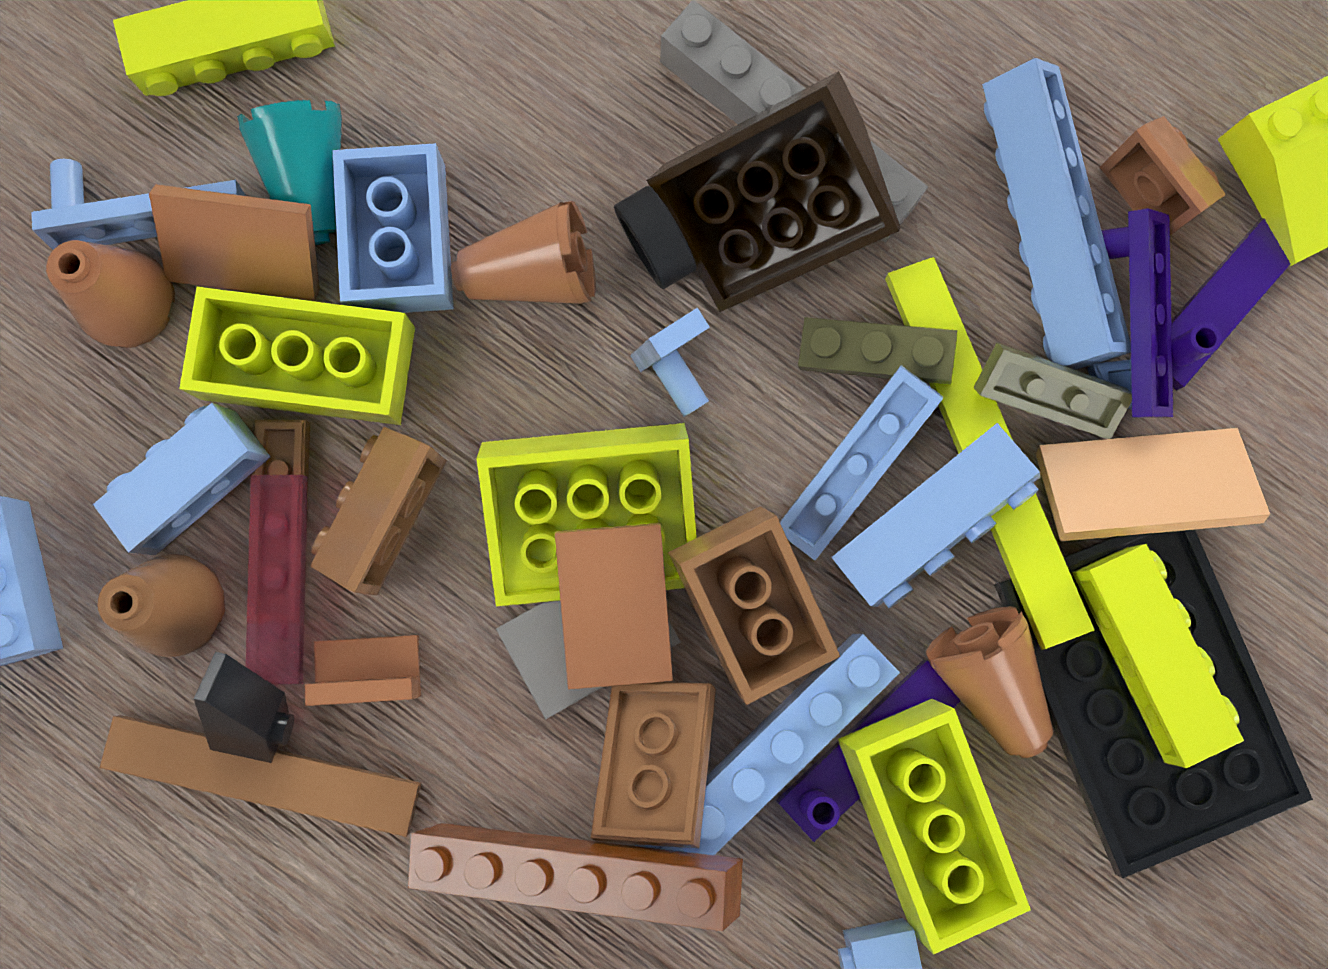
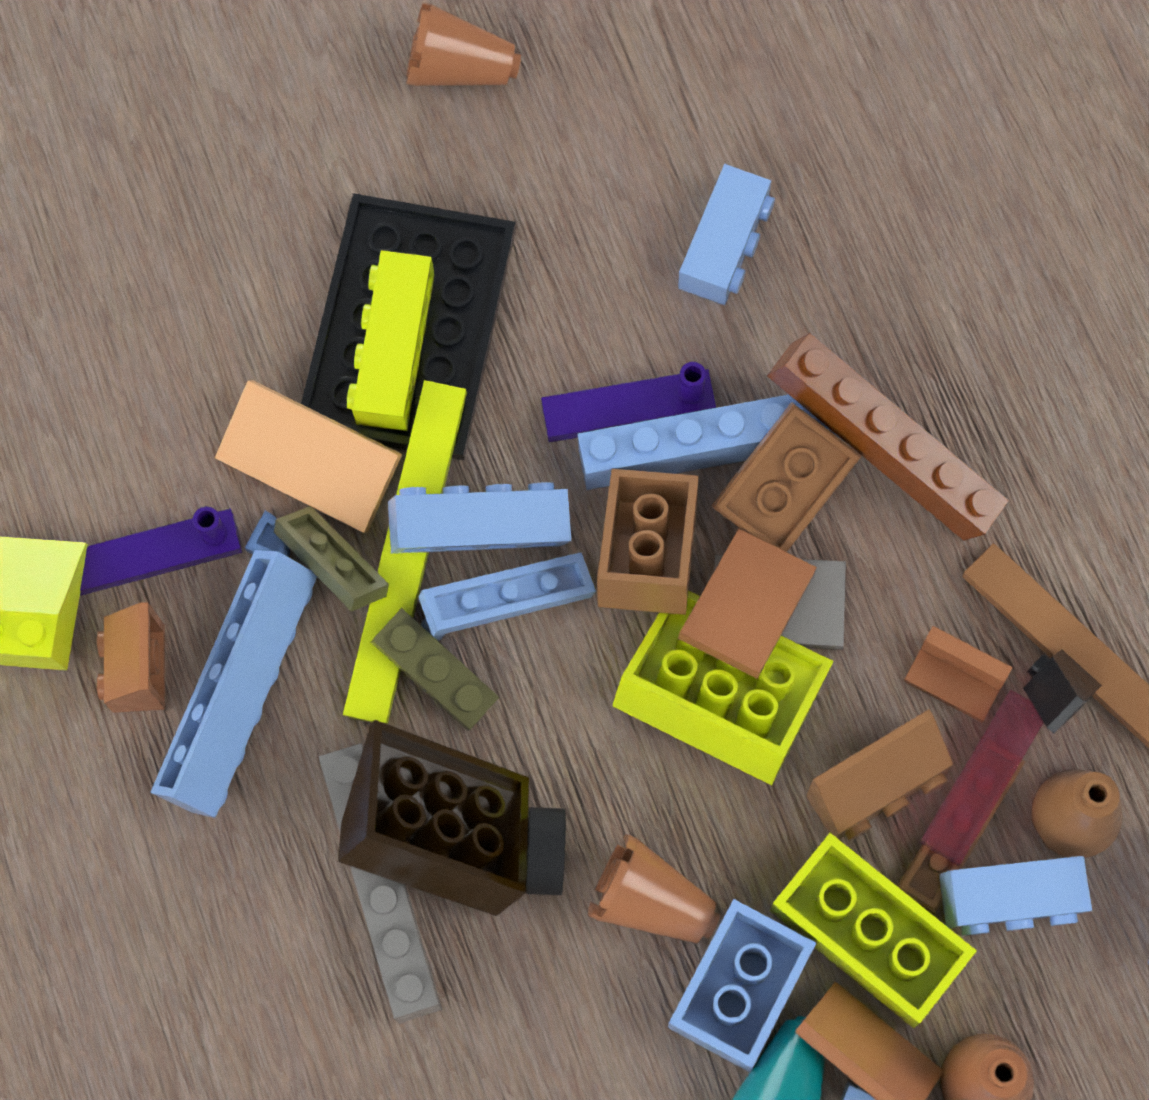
camera: 135 degrees left, 10 degrees down
light blue piece [630,308,710,417] -> none
neon yellow brick [838,699,1031,955] -> none
nougat cone [926,606,1053,758] -> none
dark purple piece [1101,208,1173,418] -> none

